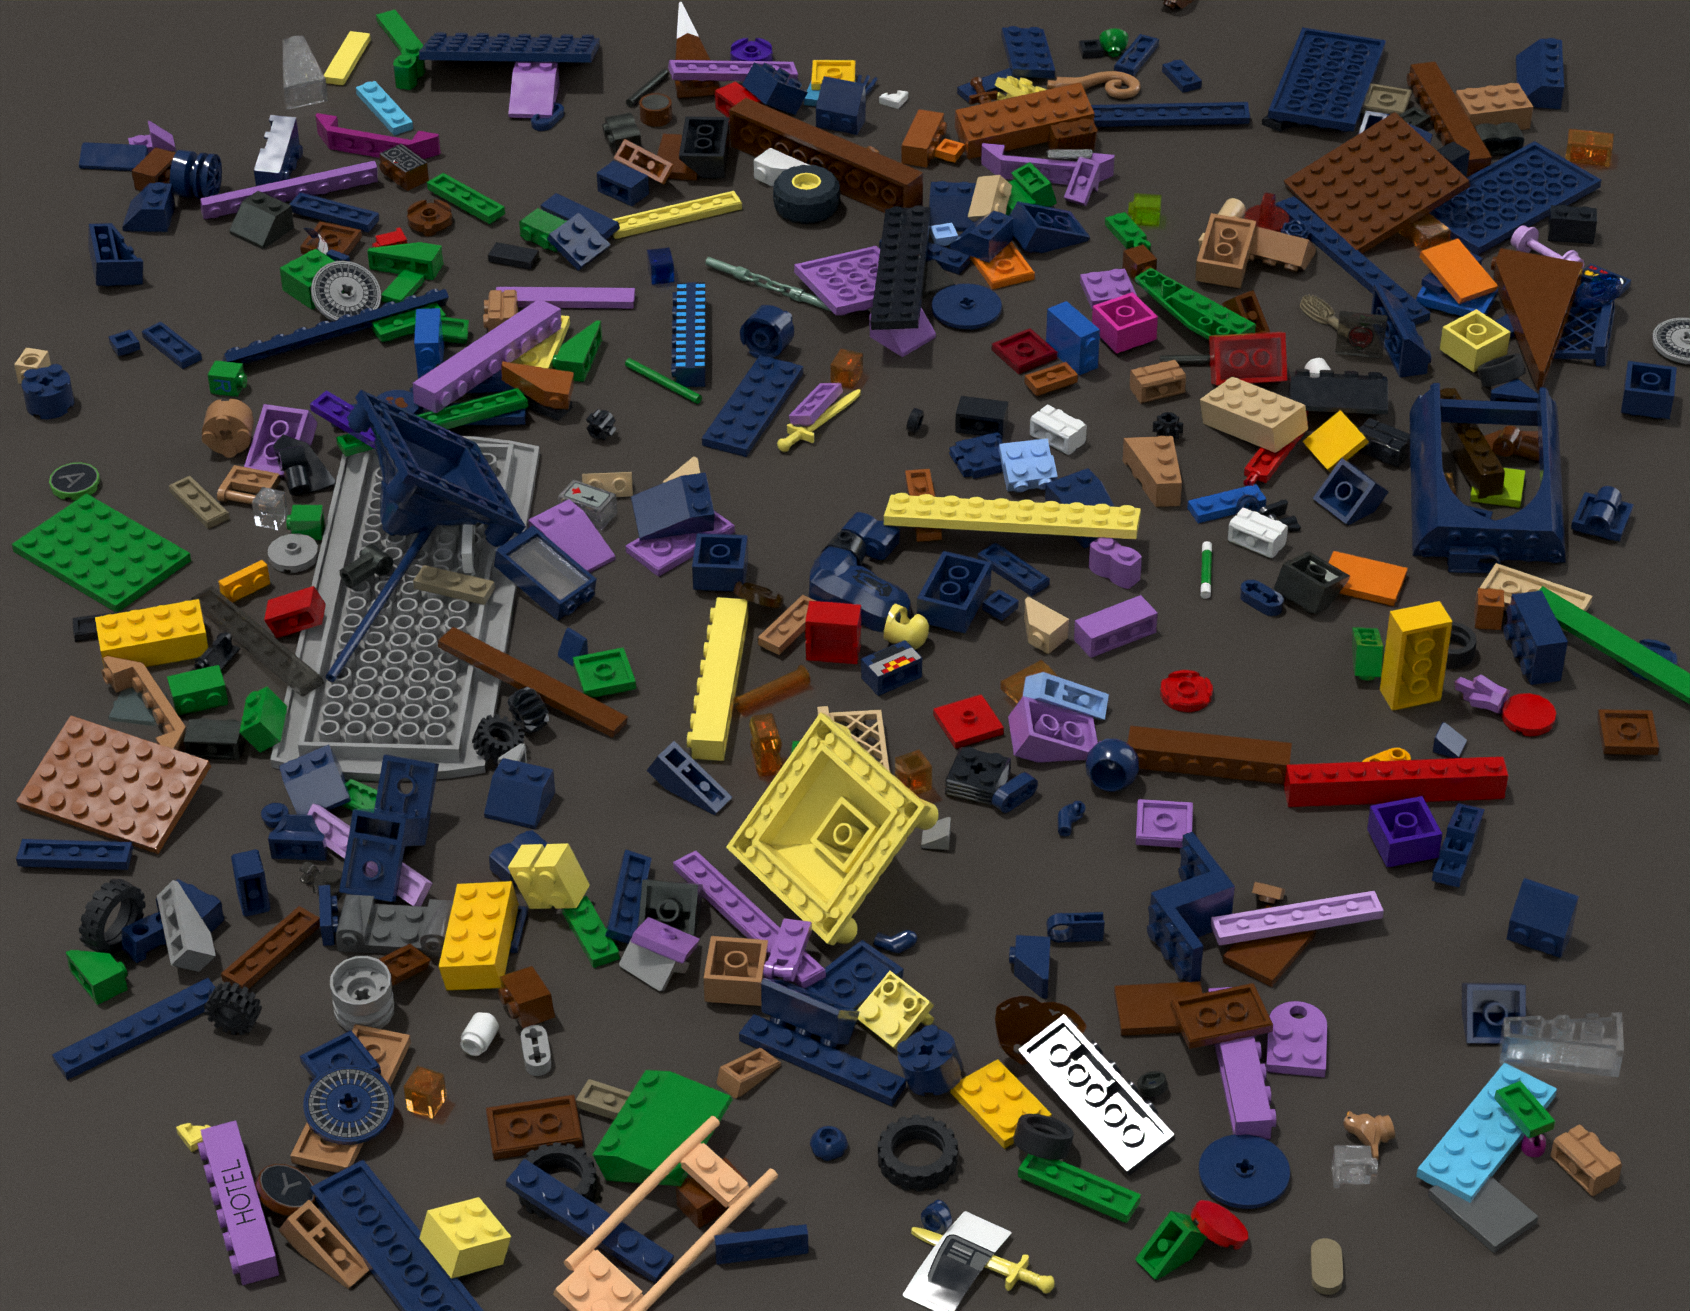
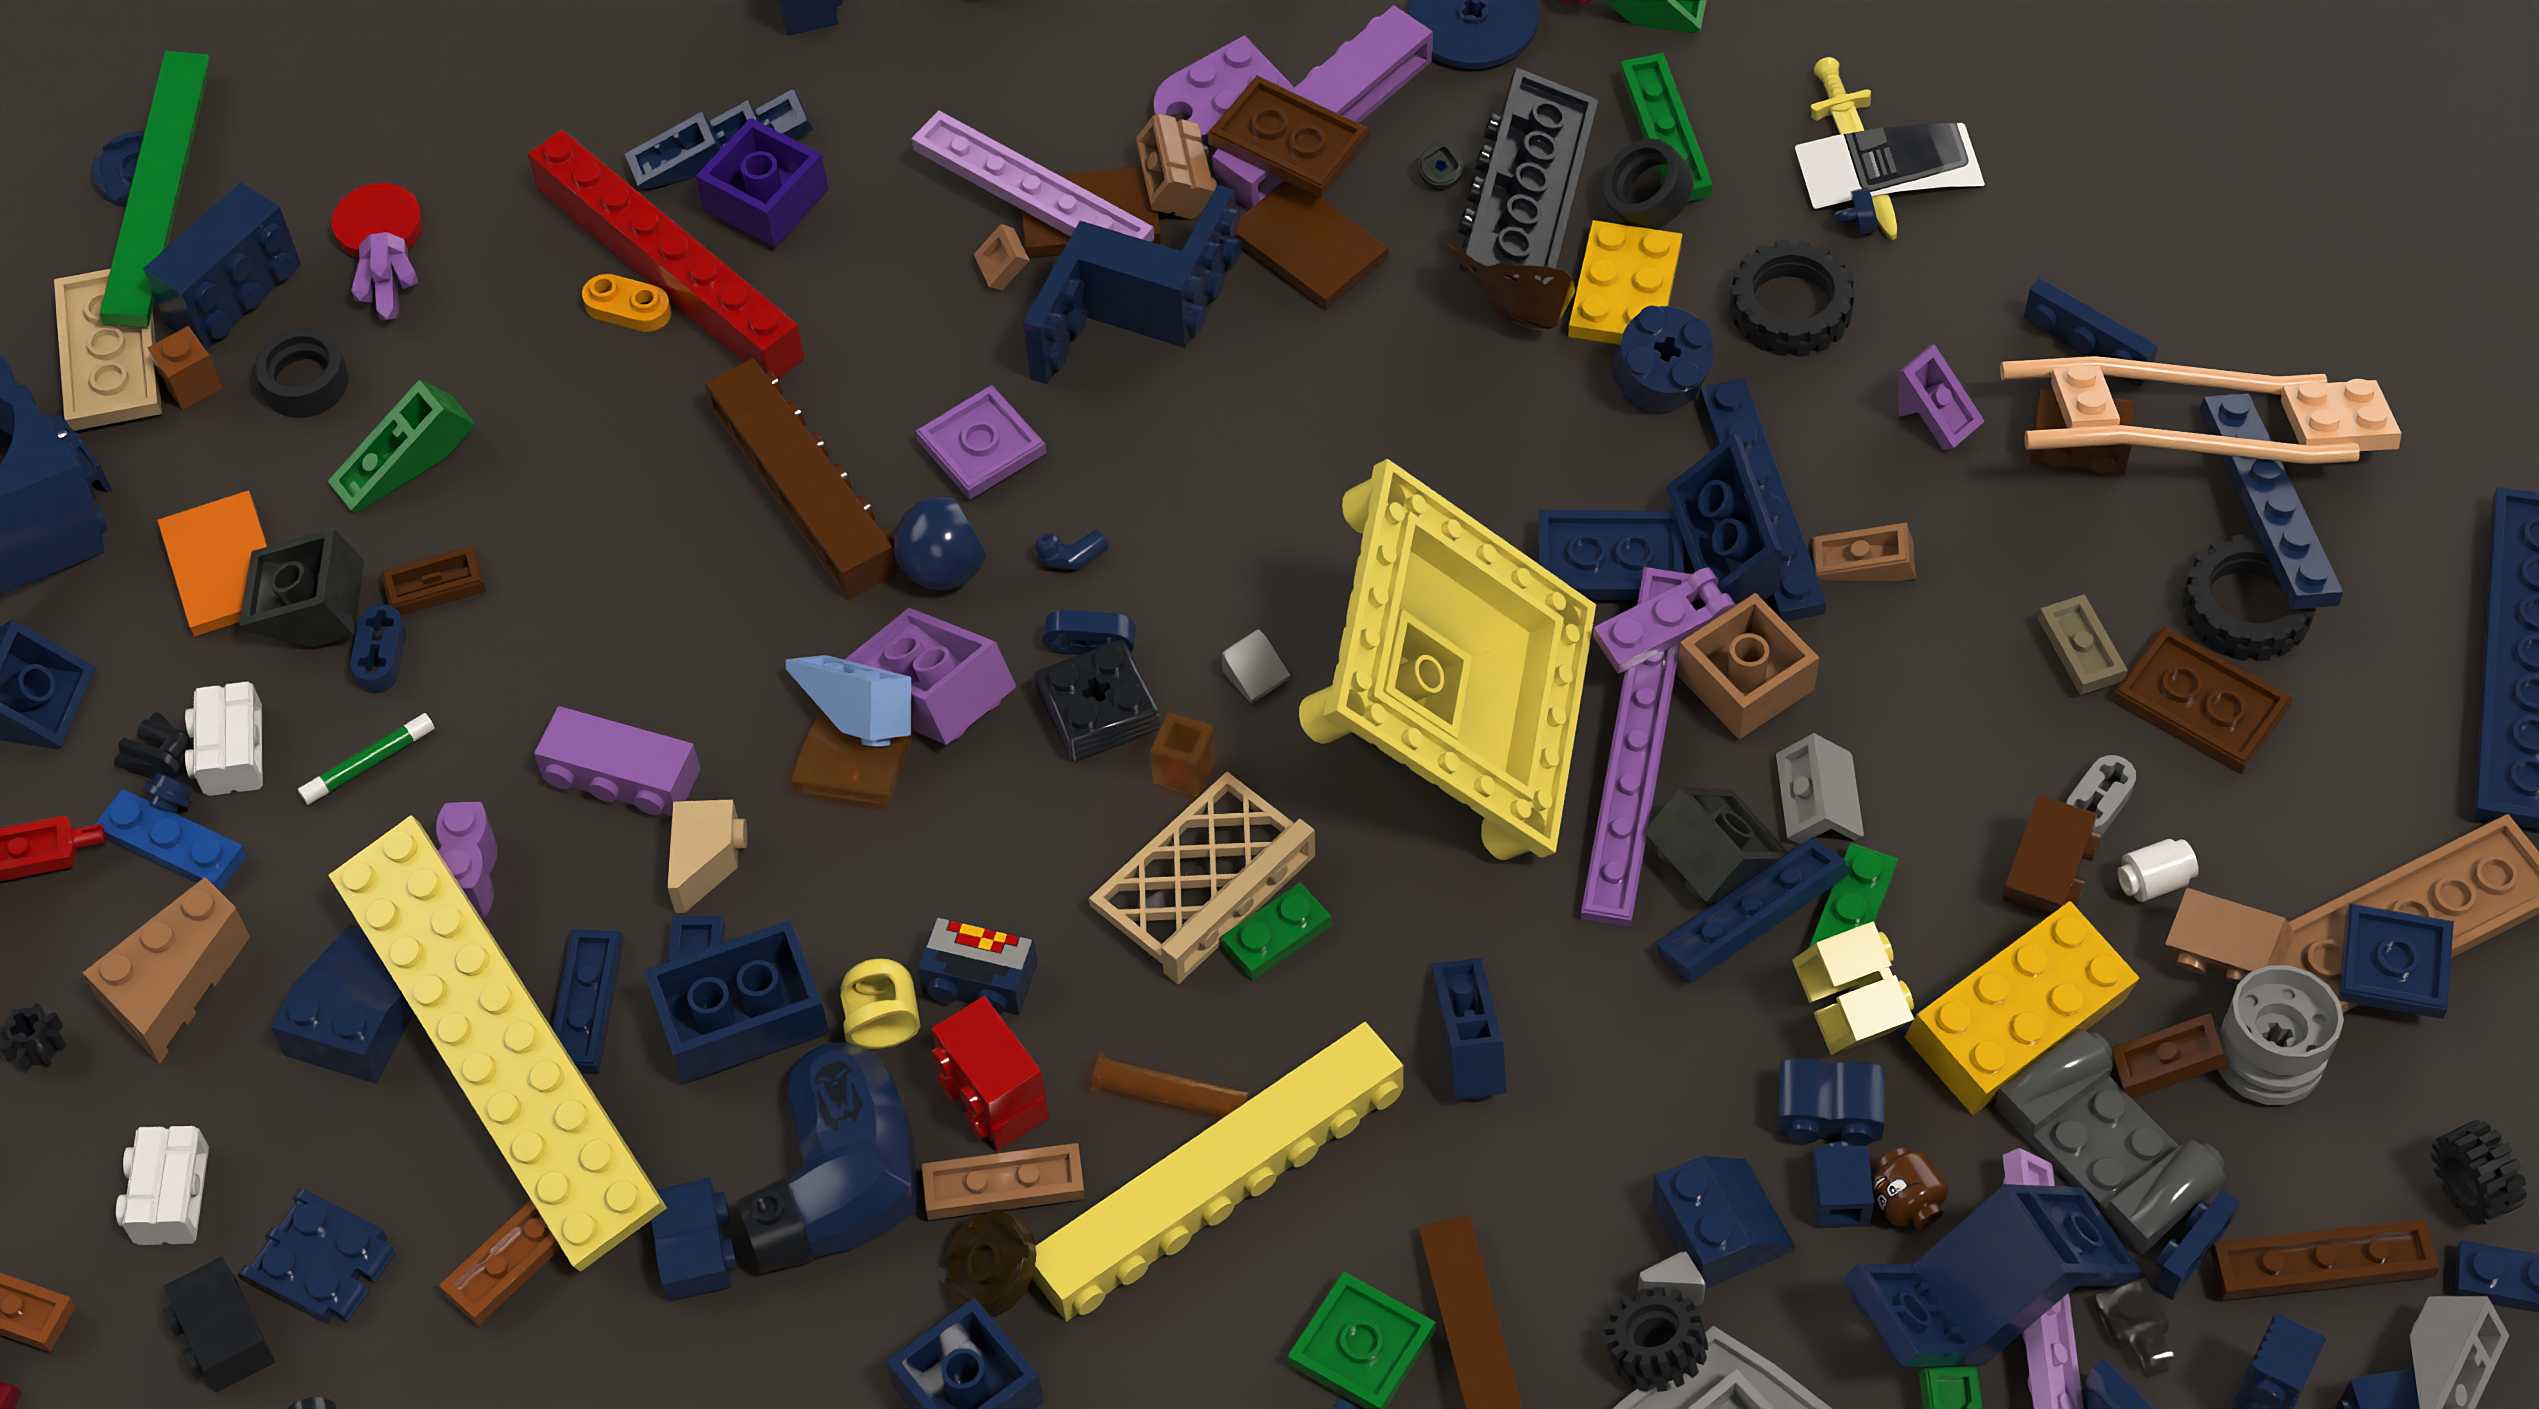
camera: 130 degrees left, 15 degrees up
piece [303,1065,394,1145] -> none
clear orange brick [404,1066,447,1119] -> none
light yellow brick [419,1197,511,1279] -> none
black gear [508,687,549,734] -> none
green slope [592,1070,733,1186] -> none
medium lavender plate [631,917,700,964] -> none
clear orange brick [749,713,782,777] -> none
dark blue plate [810,1126,848,1161] -> none
light yellow plate [857,971,934,1050] -> none
red plate [933,694,1004,749] -> none
light blue plate [998,438,1058,492] -> none
dark blue slope [1009,935,1050,999] -> none
dark blue piece [1046,912,1105,943] -> none
red tile [1160,670,1213,712] -> none
yellow brick [1380,601,1453,711] -> none
slope [1433,722,1467,758] -> none
reddish brown plate [1597,709,1659,755] -> none
none -> reddish brown tile [381,545,486,616]
none -> medium nougat brick [1136,113,1217,219]
none -> dark blue brick [1810,1142,1874,1228]
none -> reddish brown head [1871,1147,1949,1230]
none -> medium lavender slope [1898,344,1985,451]
none -> medium nougat brick [2165,888,2294,986]

